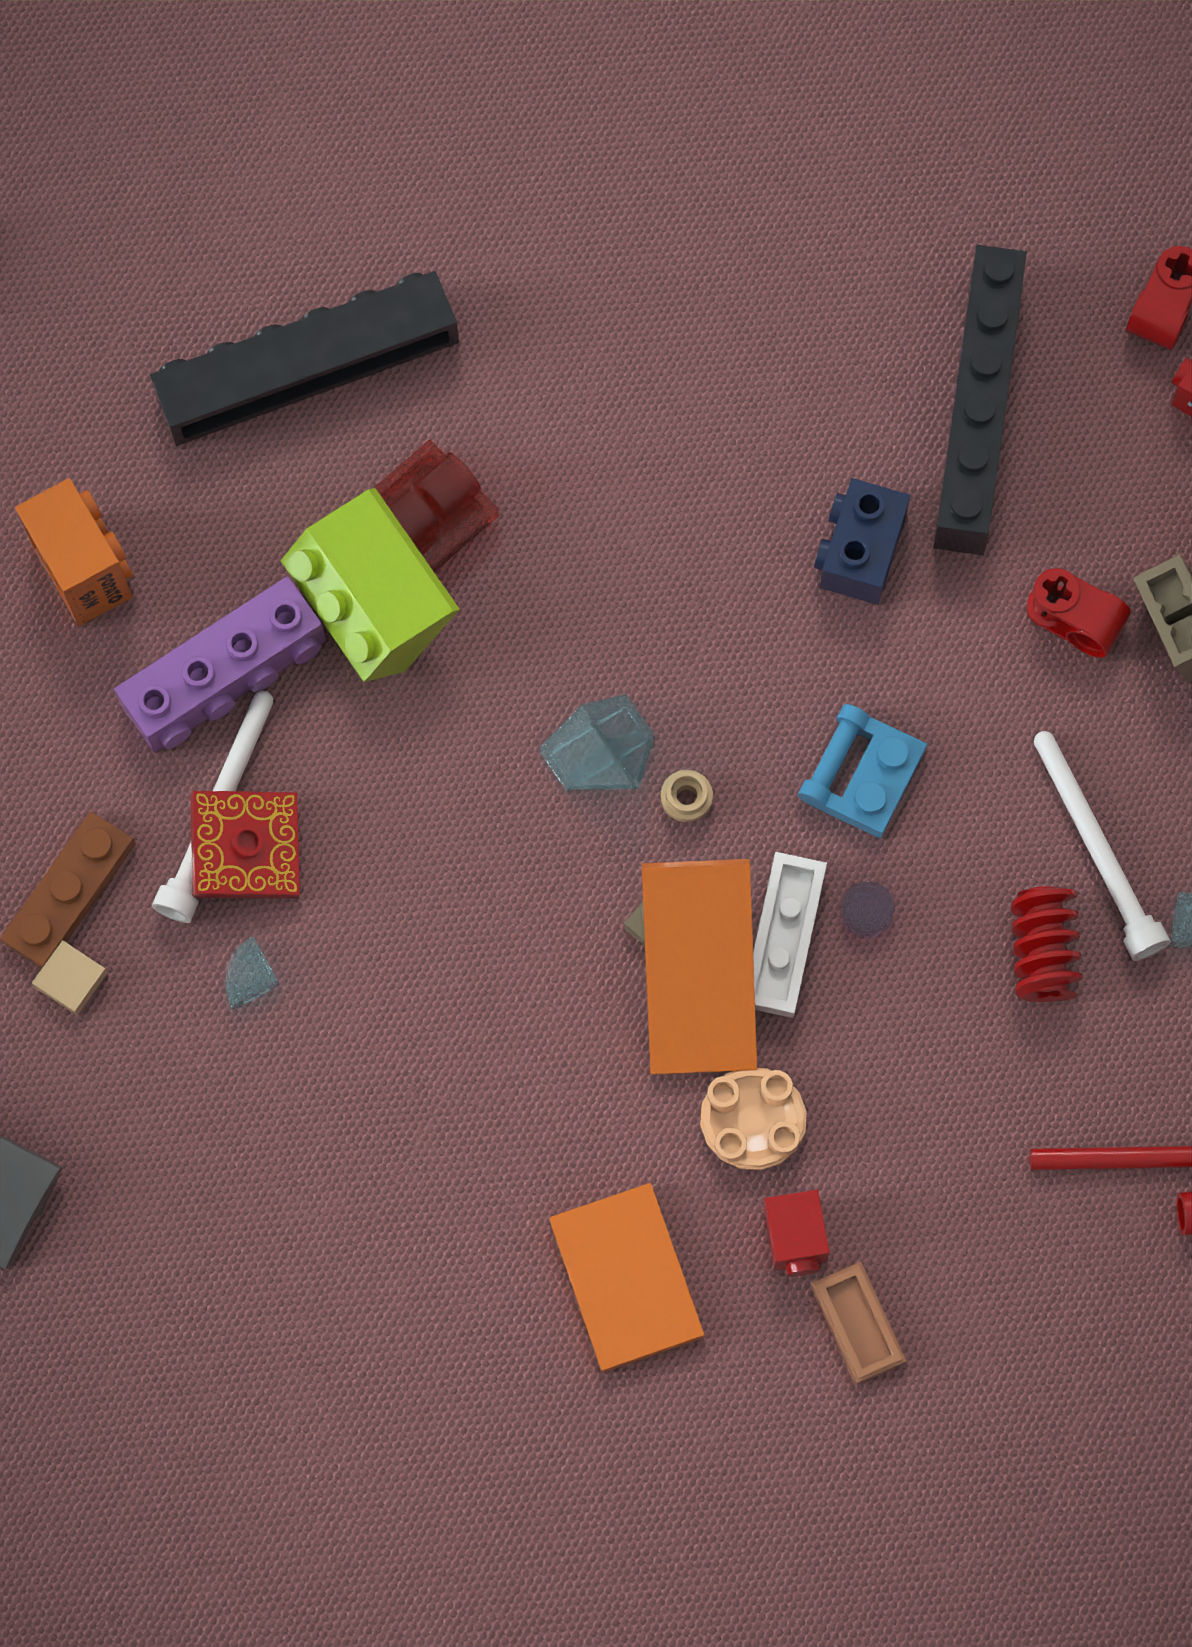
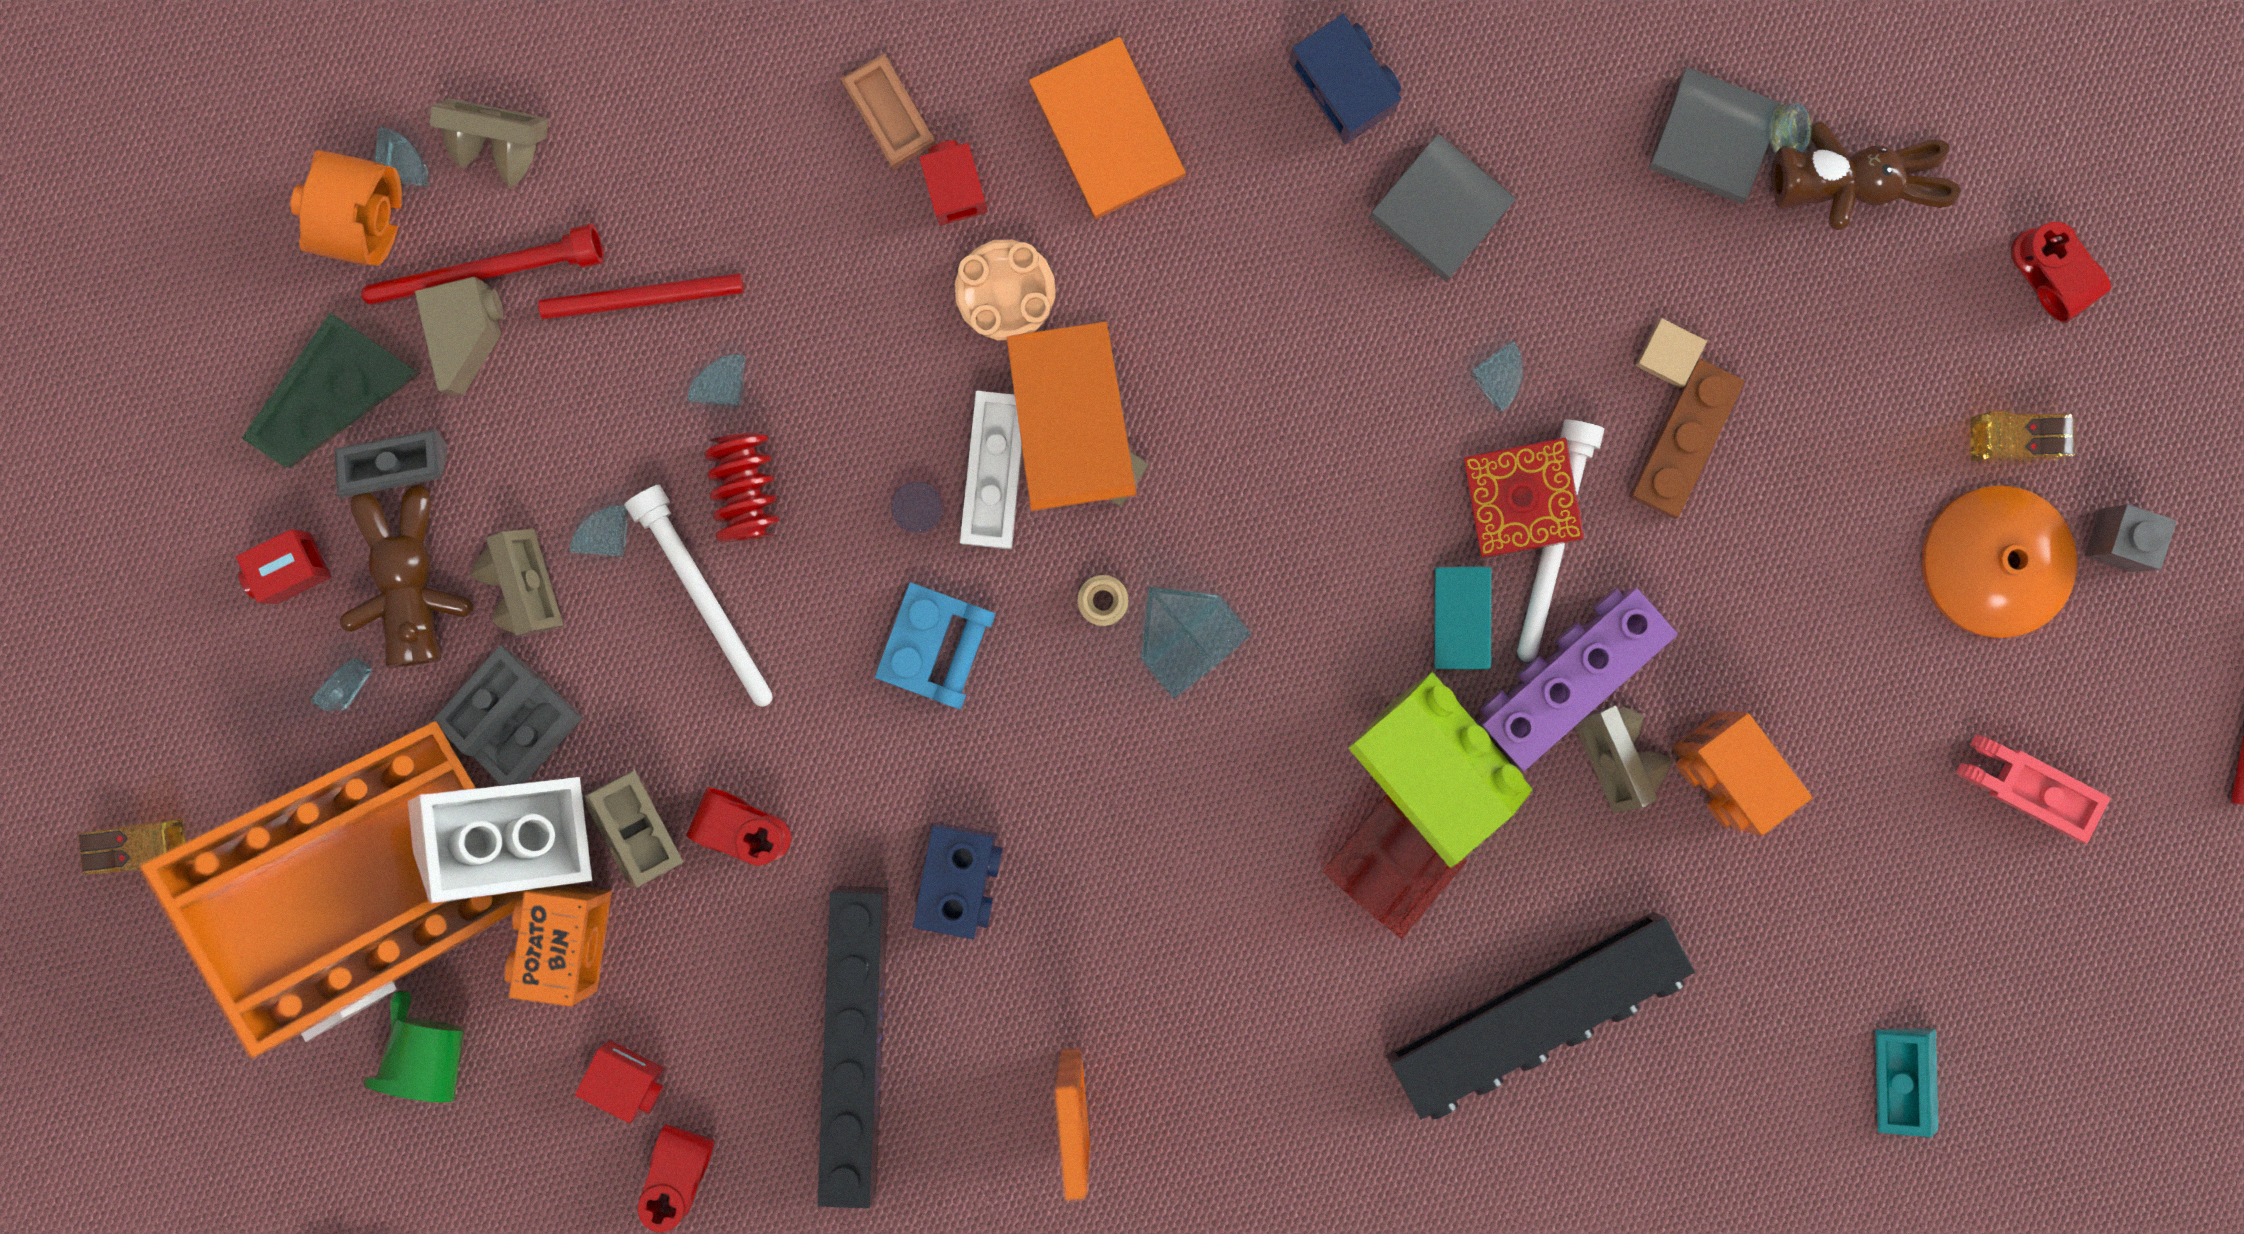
camera: 170 degrees right, 15 degrees up
none -> clear light blue tile [687,354,746,407]
none -> orange tile [1055,1048,1091,1201]
none -> dark blue brick [1288,13,1402,145]
none -> dark grey slope [1369,134,1516,282]
none -> teal slope [1434,567,1491,669]
none -> dark tan tile [1575,705,1672,813]

